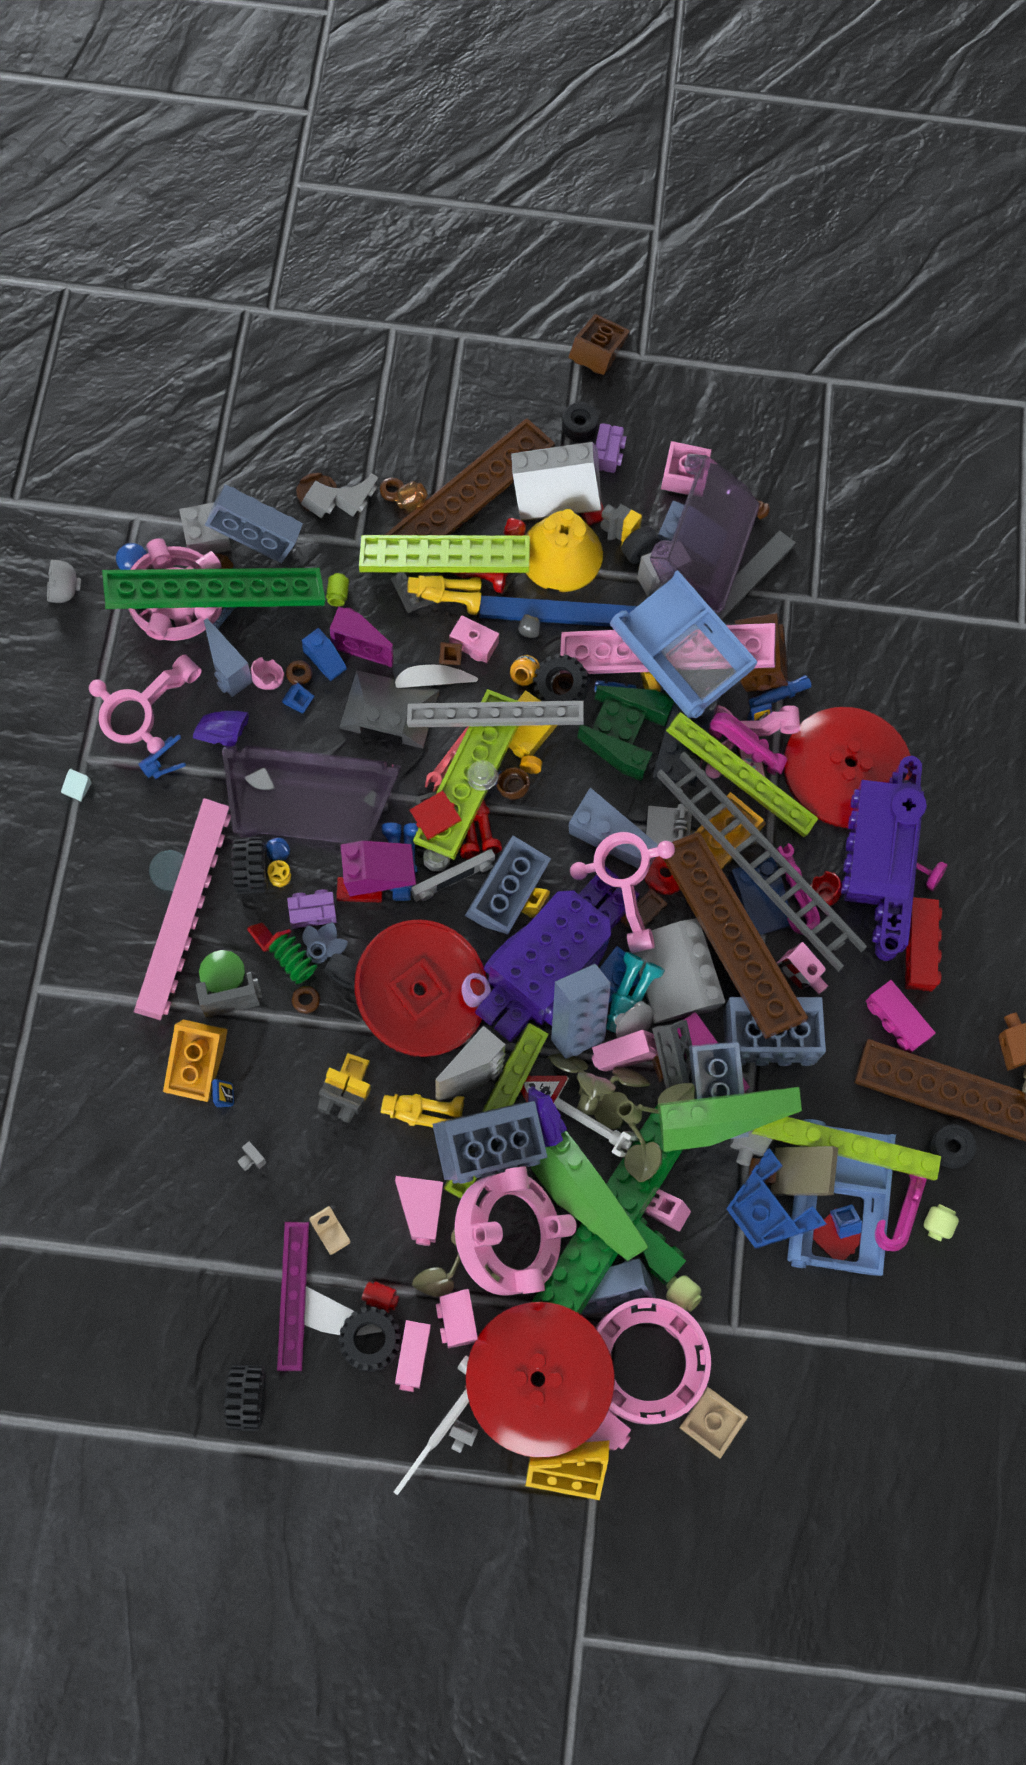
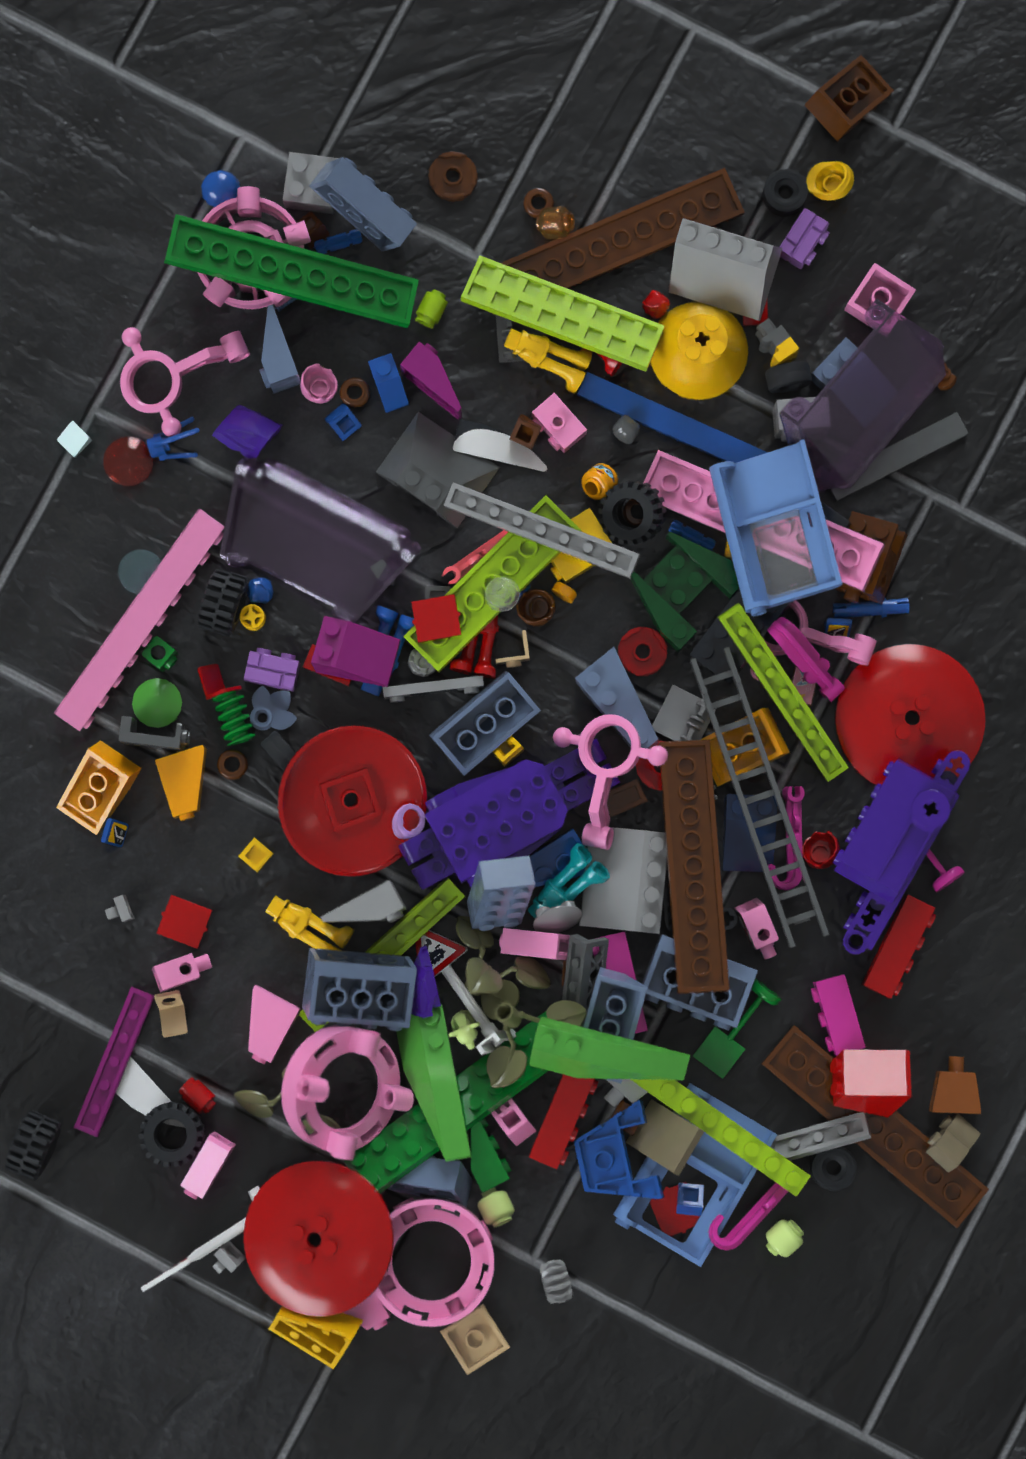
camera: 25 degrees right, 15 degrees up
light grey cylinder [47,560,81,603] -> none
light grey tile [245,768,275,790] -> none
light grey arch [301,473,378,518] -> none
dark grey hips [318,1068,371,1123] -> none
bright pink slope [436,1289,478,1348] -> none
none -> clear red dish [103,437,153,486]
none -> green bracket [142,636,179,672]
none -> bright pink torso [152,953,212,993]
none -> light orange slope [155,745,207,821]
none -> red piece [157,895,213,949]
none -> blue axle [314,229,362,254]
none -> yellowish green animal [448,1010,480,1050]
none -> tan bracket [496,630,530,668]
none -> red brick [529,1074,599,1169]
none -> light grey gear [540,1259,573,1304]
none -> red tile [618,627,667,677]
none -> green piece [693,979,782,1079]
none -> light grey plate [771,1112,872,1161]
none -> yellow hat [806,161,854,200]
none -> slope [830,1050,912,1118]

